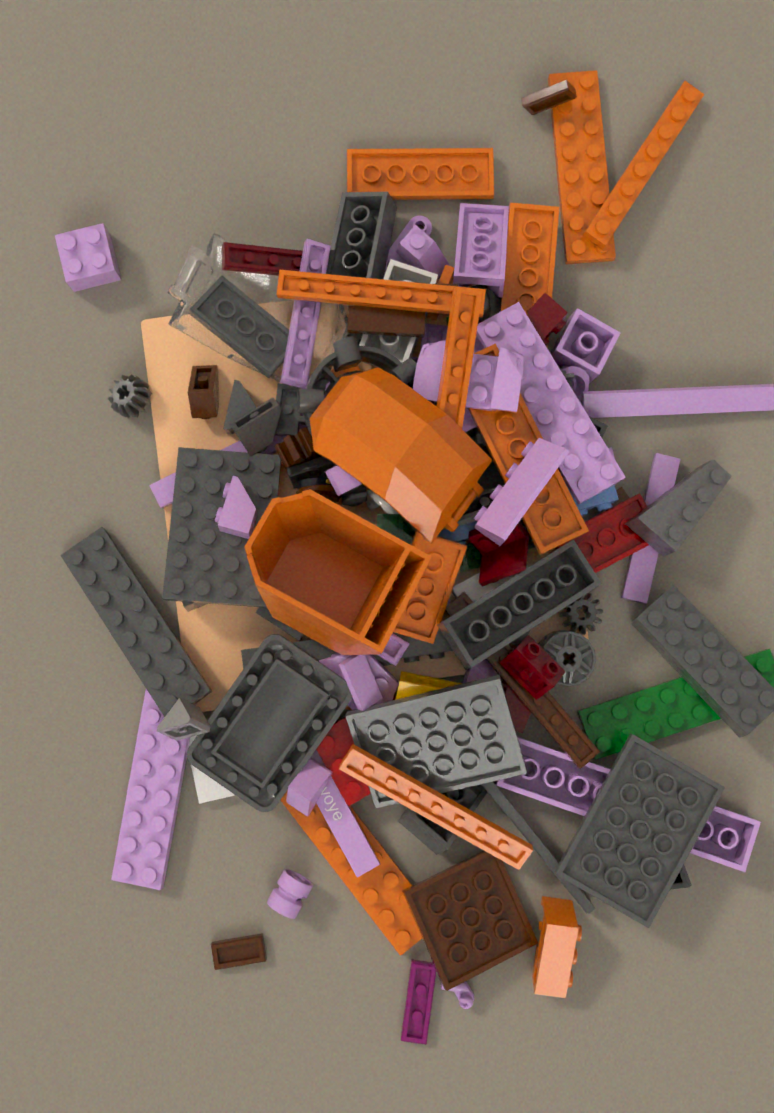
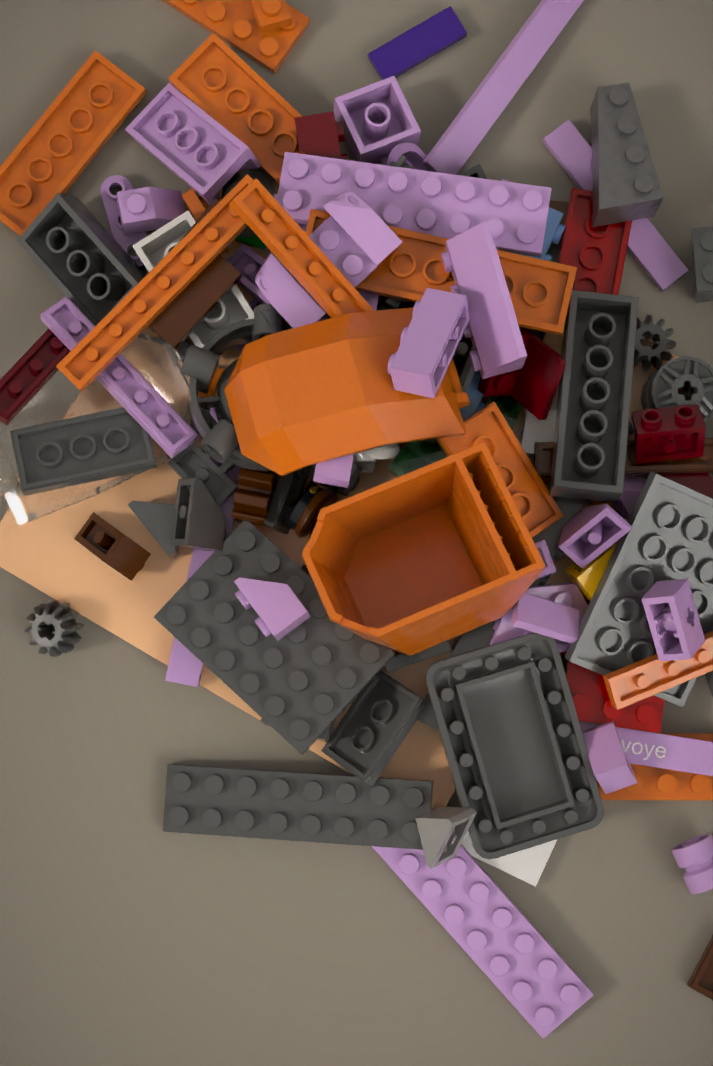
camera: 45 degrees left, 0 degrees up
none -> dark grey tile [321,670,429,787]
none -> dark purple tile [368,6,467,80]
none -> lavender brick [387,288,470,398]
none -> lavender slope [558,504,632,569]
none -> lavender brick [642,578,705,661]

